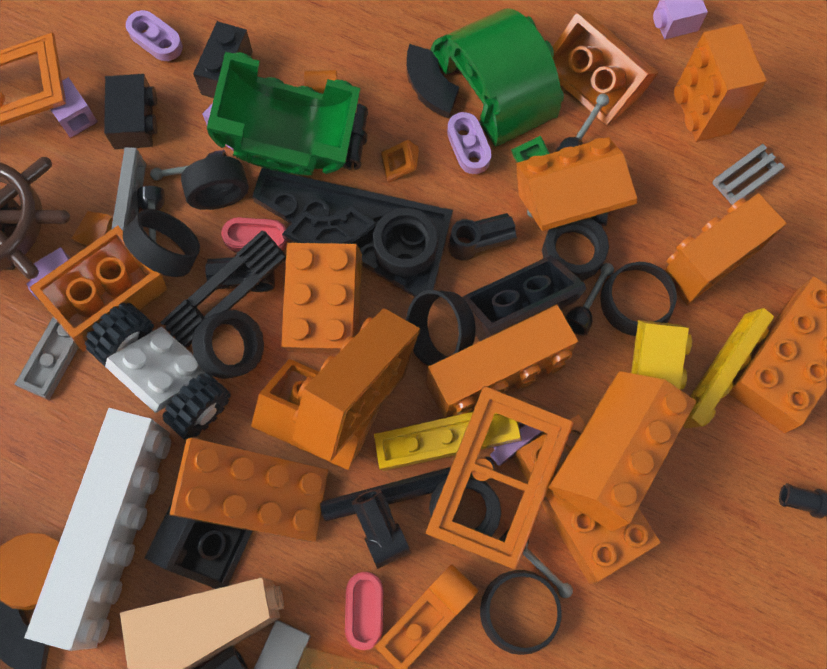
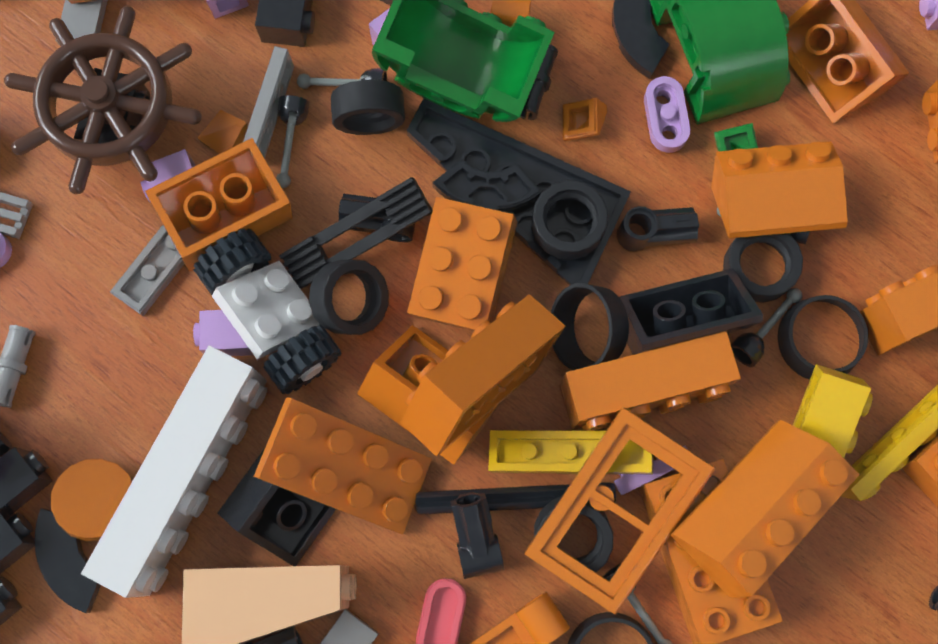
camera: 15 degrees right, 5 degrees up
black tyre [123,209,200,277] -> none
coral tile [221,217,289,252] -> none
light grey hinge [555,94,609,152] -> none
none -> lavender brick [193,310,254,356]

